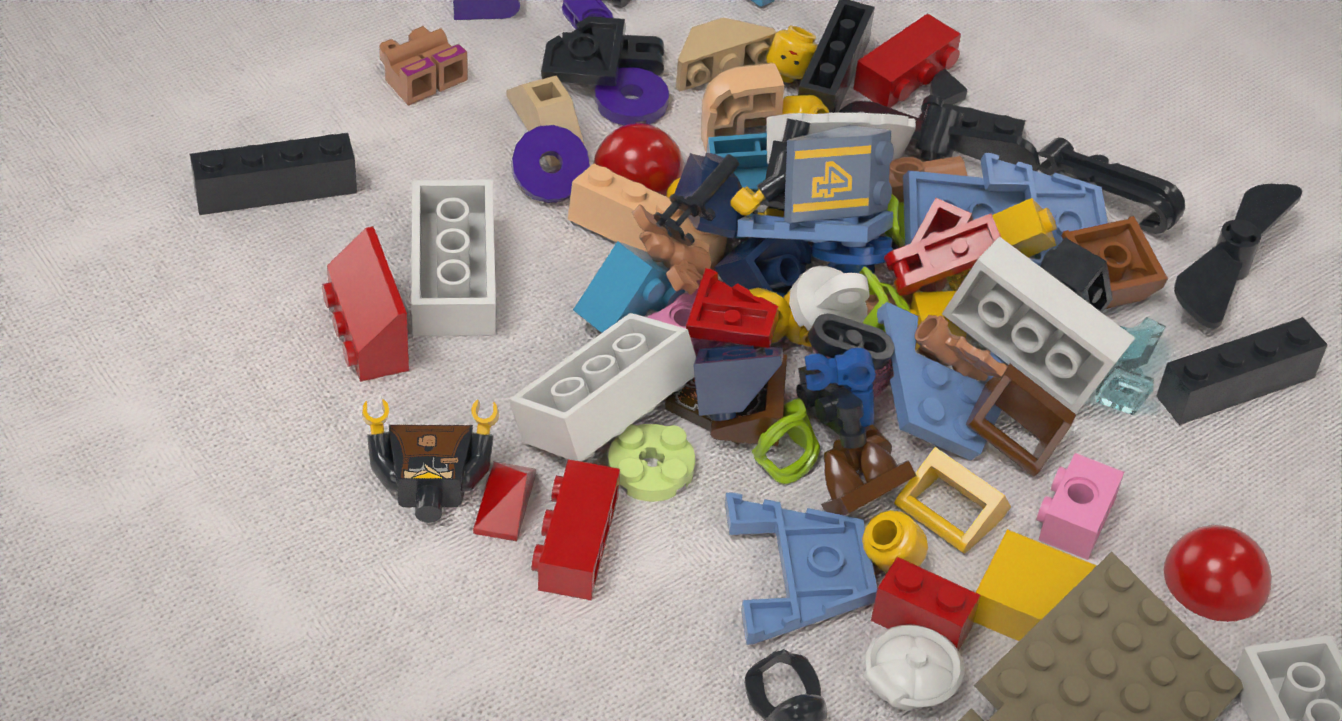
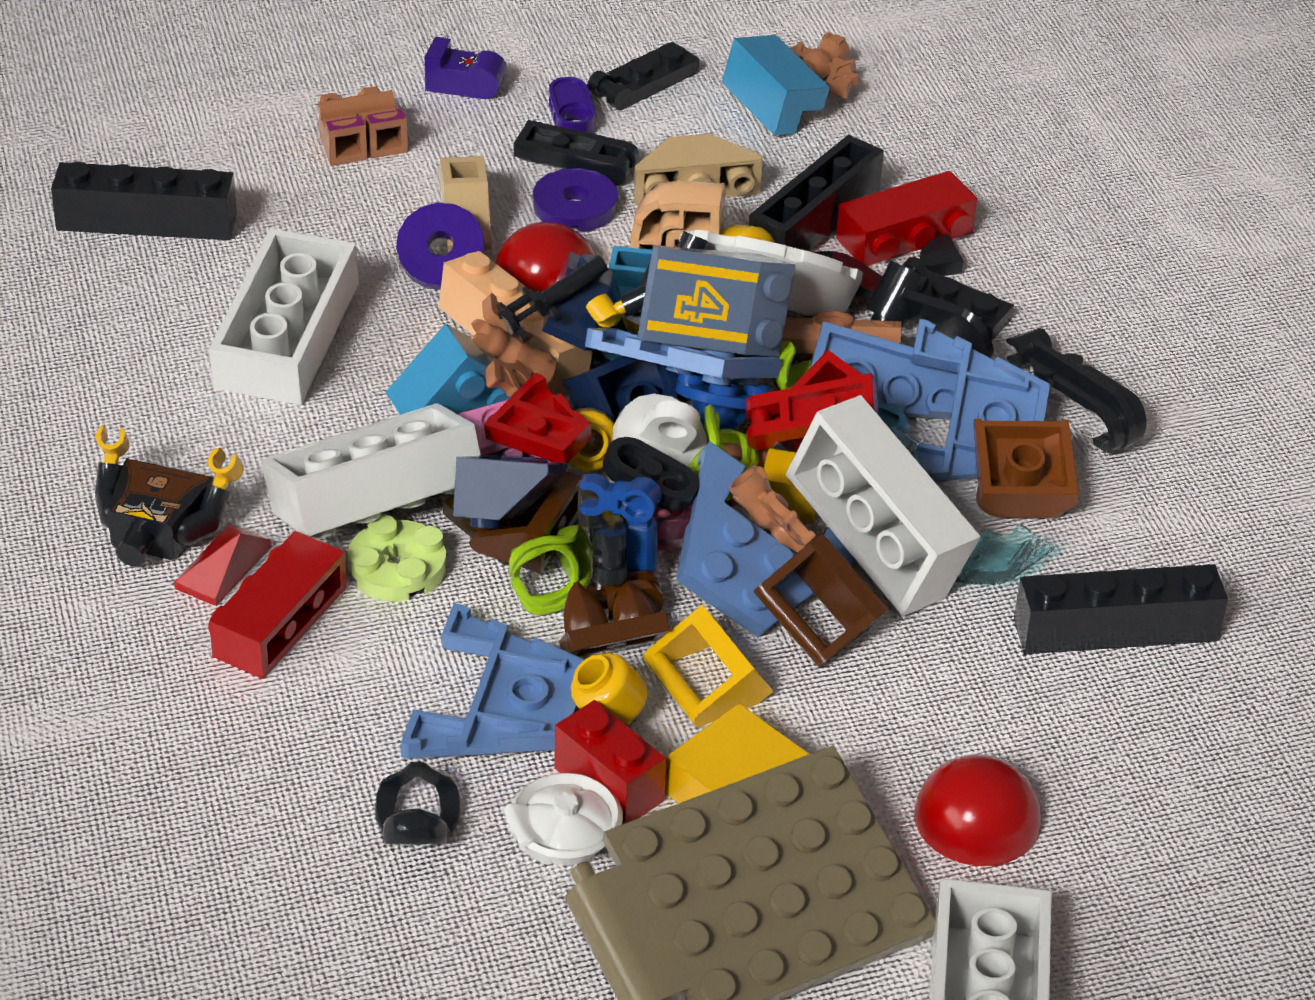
camera: 20 degrees right, 5 degrees down
slope [322,226,409,382] -> none
black plate [541,16,626,86] -> none
yellow head [766,25,818,83] -> none
yellow brick [992,198,1057,257] -> none
bright pink brick [1036,453,1124,560] -> none
black brick [1040,238,1113,313] -> none
clear light blue tile [1096,360,1154,415] -> none
black piece [1174,184,1302,329] -> none

